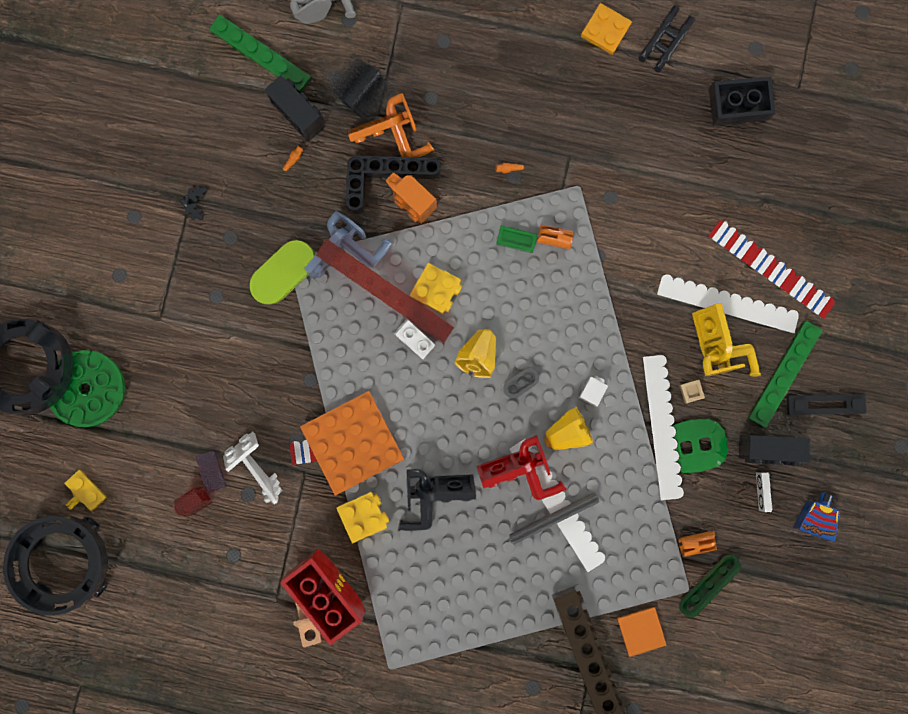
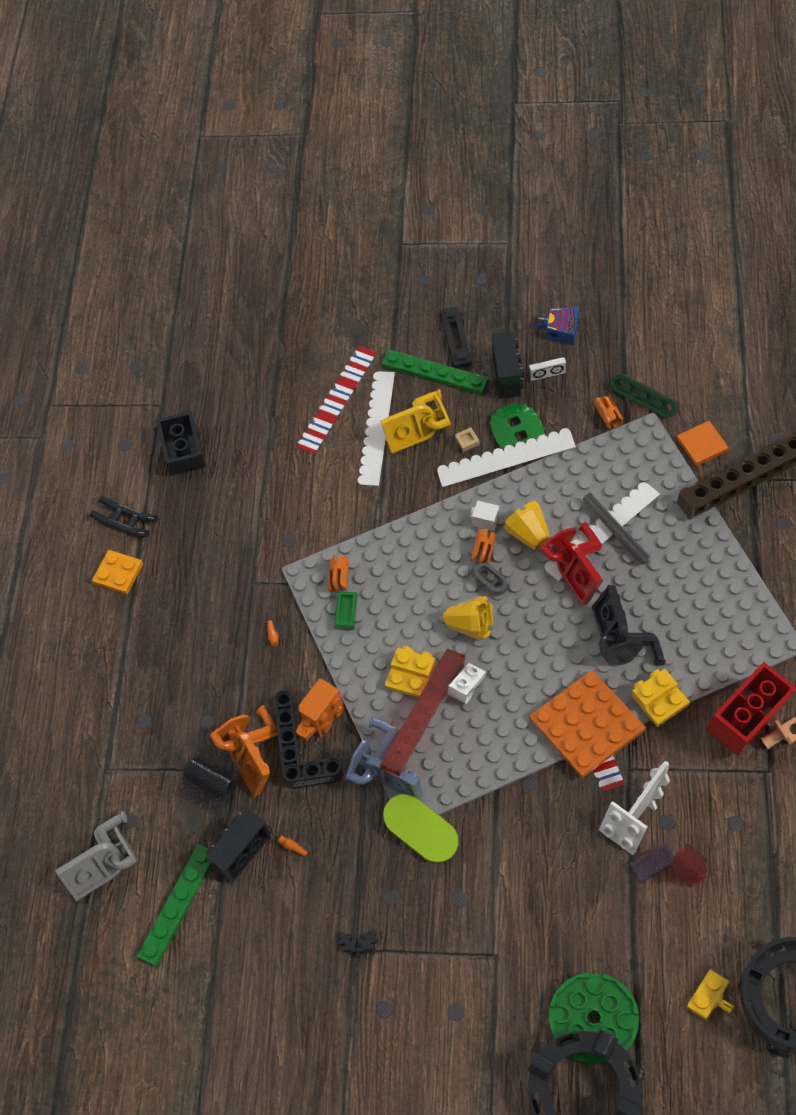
camera: 90 degrees left, 25 degrees down
none -> orange arm [470,529,496,564]

